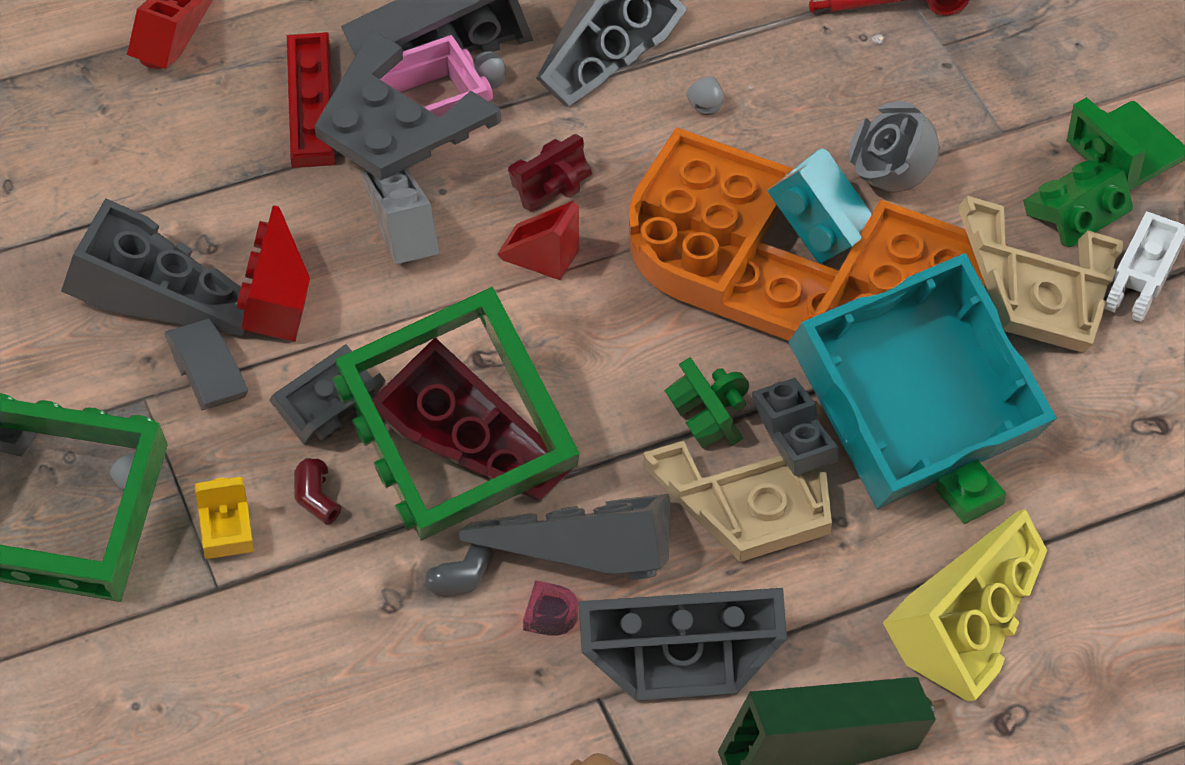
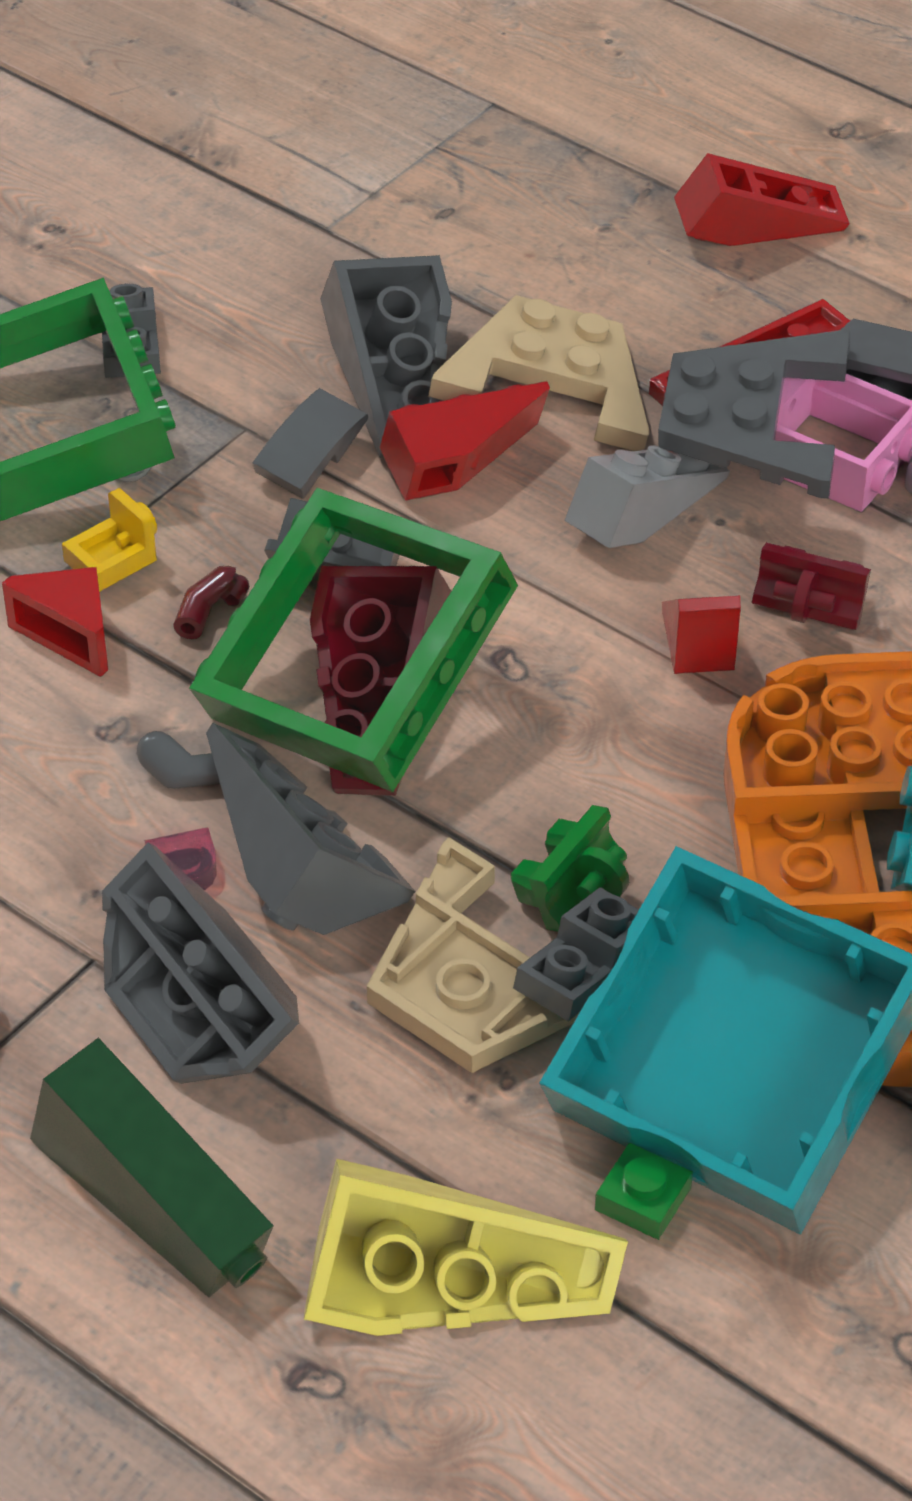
camera: 60 degrees right, 5 degrees down
none -> red slope [2,567,108,677]
none -> tan wing [428,295,649,451]

